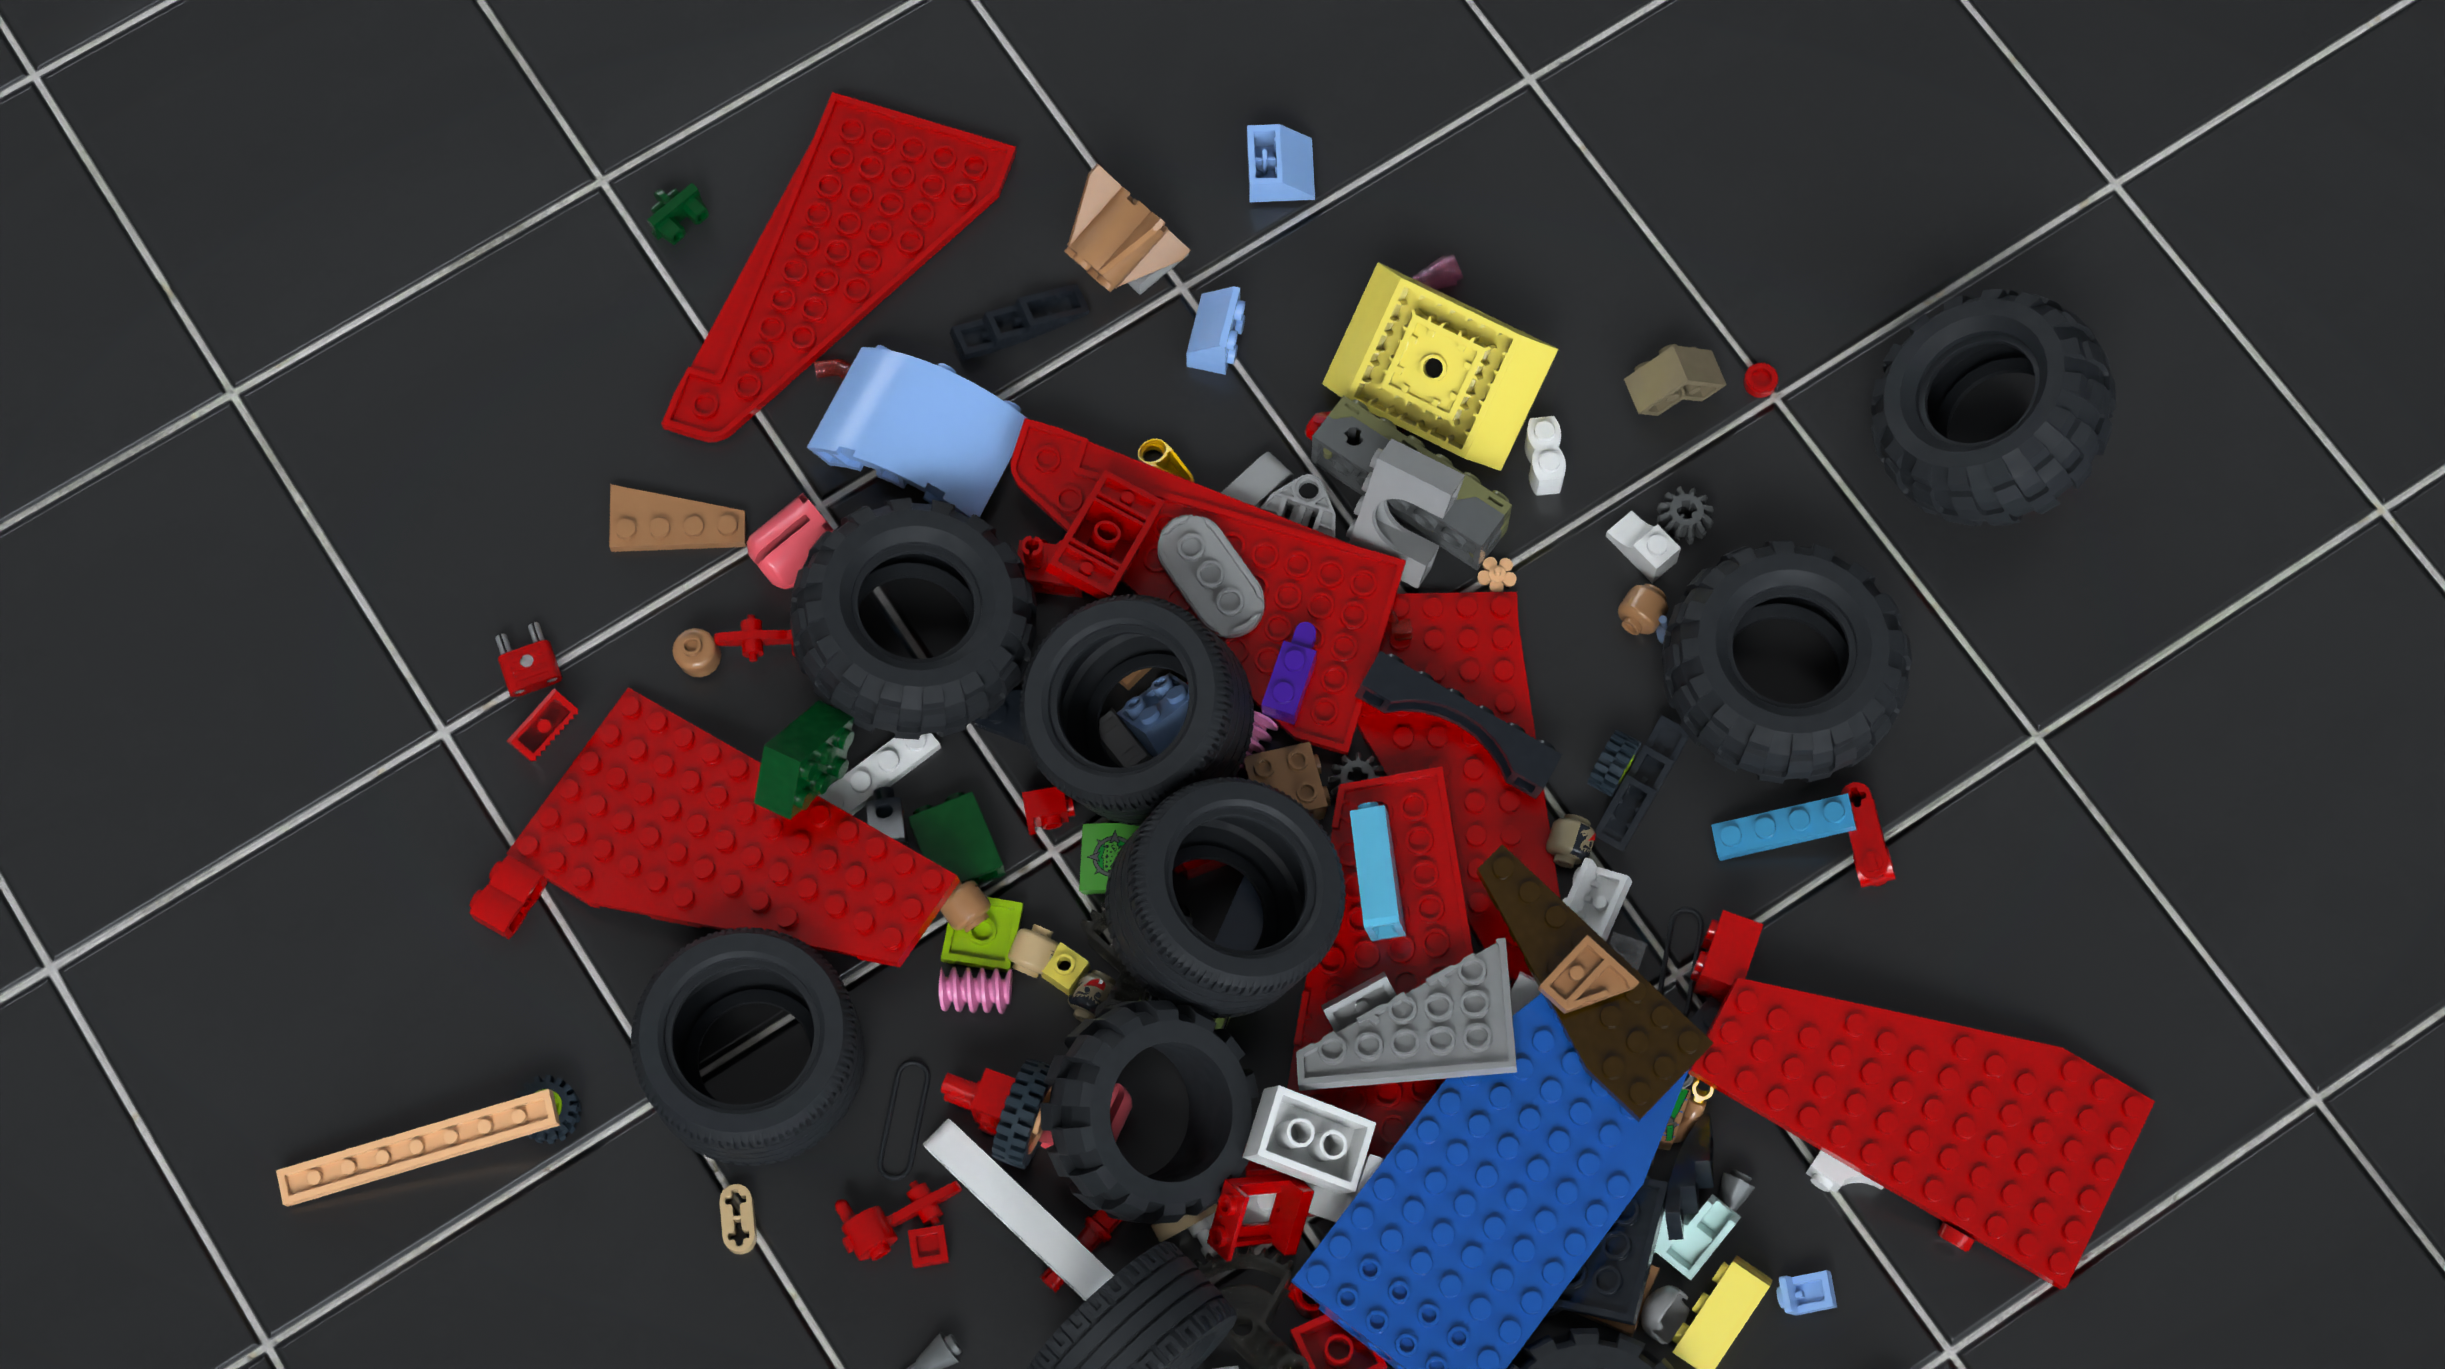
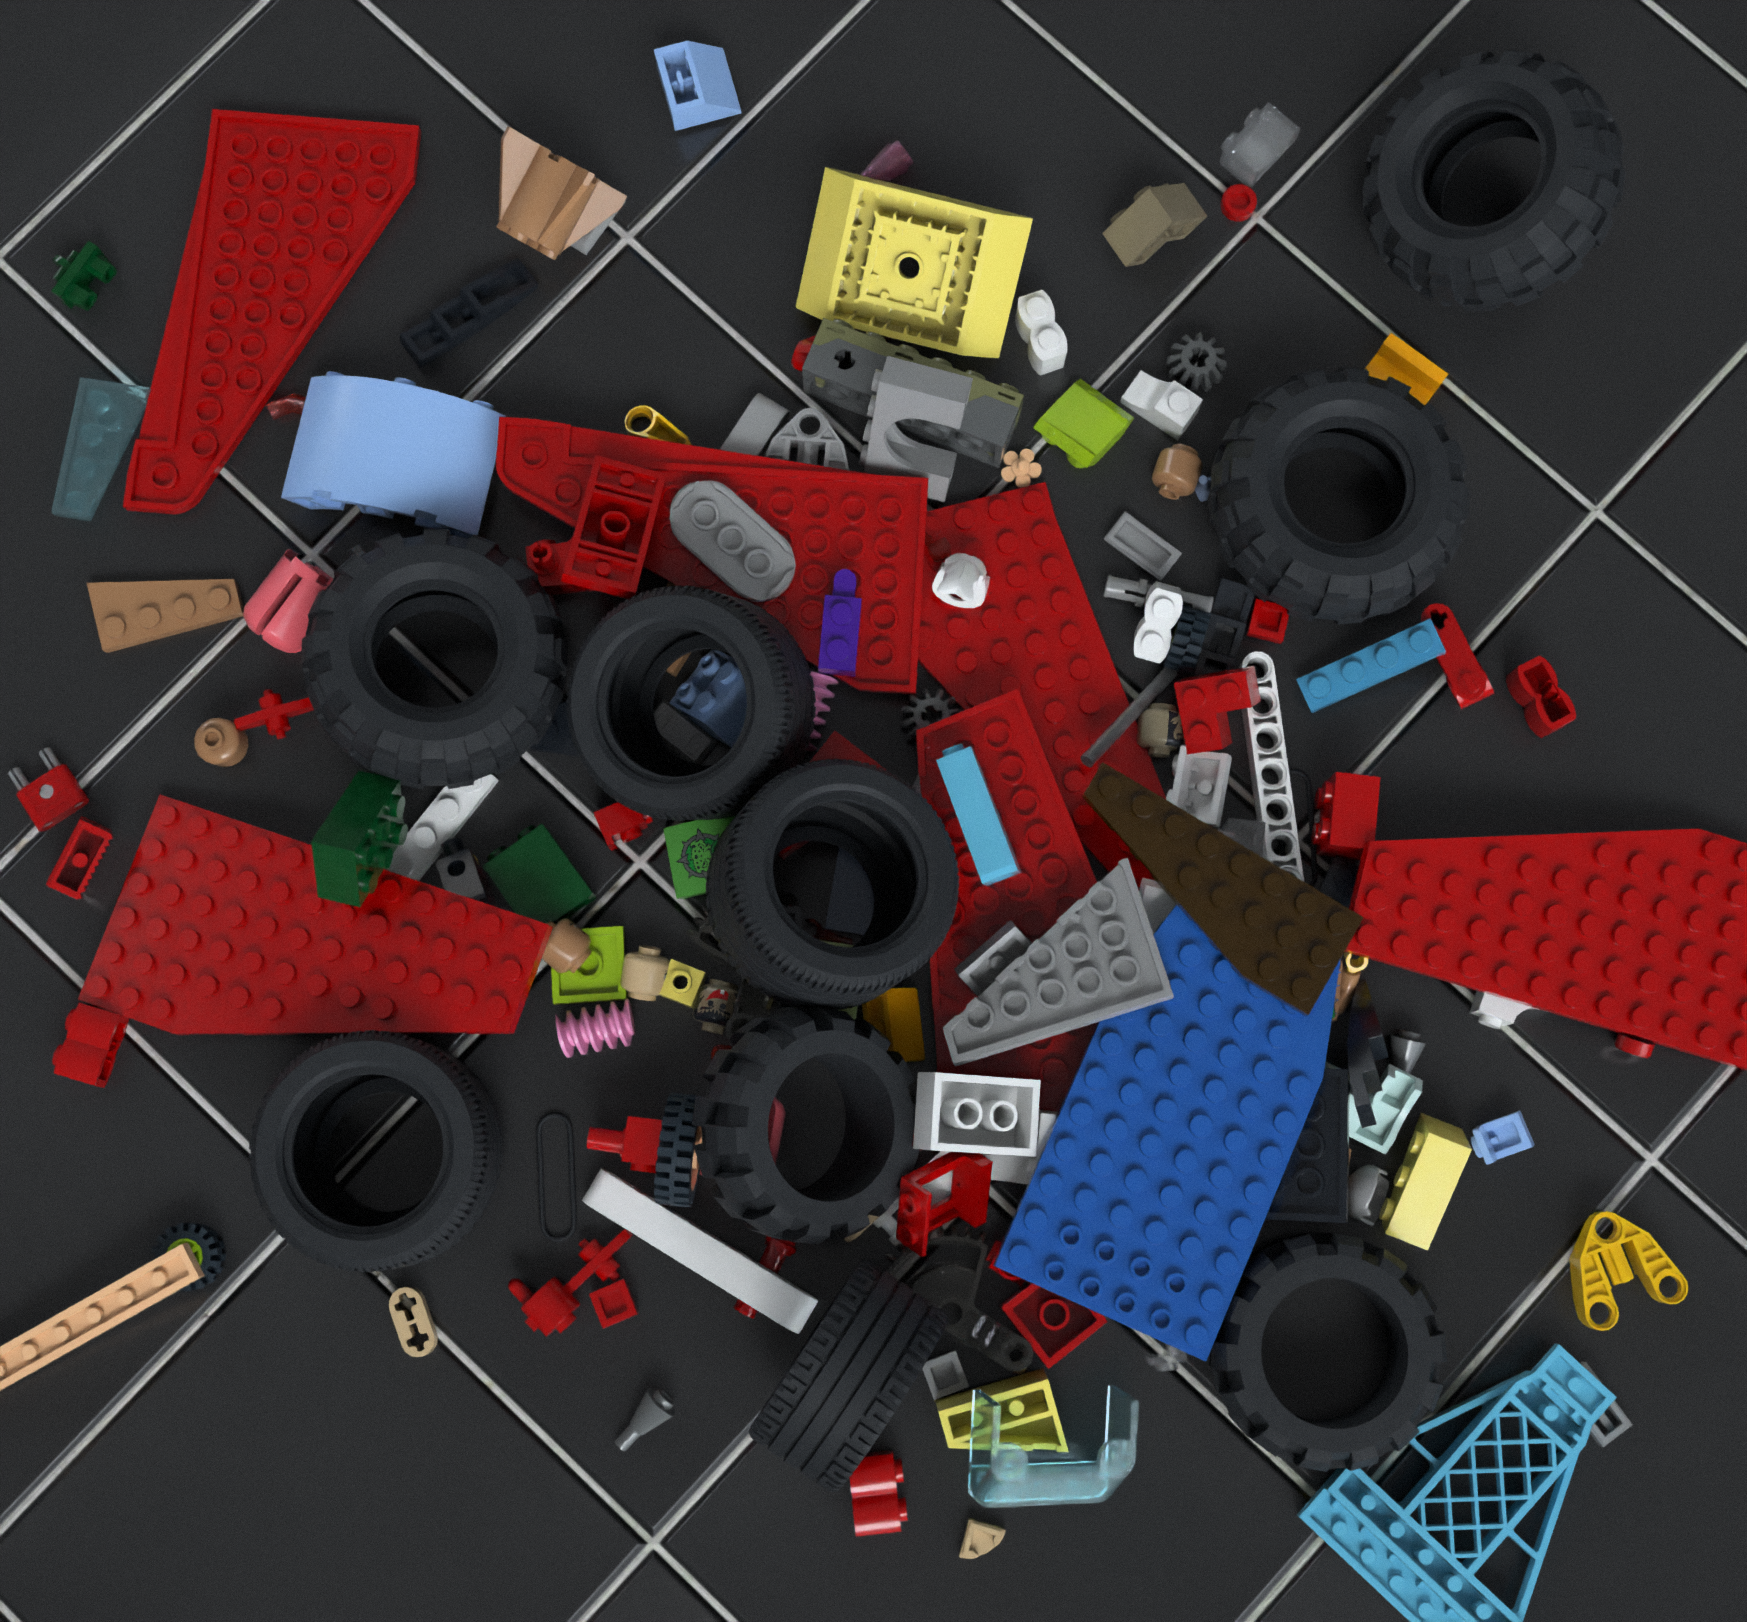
camera: 15 degrees left, 10 degrees up
light blue slope [1186,286,1245,375] -> none
medium nougat bracket [1244,742,1331,820] -> none
black arch [1355,651,1562,799] -> none
medium nougat wing [1538,935,1639,1014] -> none
none -> clear light blue wing [51,377,151,521]
none -> light orange panel [862,988,925,1062]
none -> white hair [932,553,990,608]
none -> lime slope [1033,379,1134,468]
none -> flat silver bar [1081,667,1177,767]
none -> light grey pin [1103,575,1213,613]
none -> light grey tile [1104,511,1182,581]
none -> white brick [1134,581,1183,664]
none -> red brick [1174,666,1261,755]
none -> clear brick [1220,102,1301,188]
none -> white beam [1239,651,1304,882]
none -> red plate [1246,598,1289,644]
none -> light orange panel [1365,333,1448,405]
none -> red brick [1506,655,1576,738]

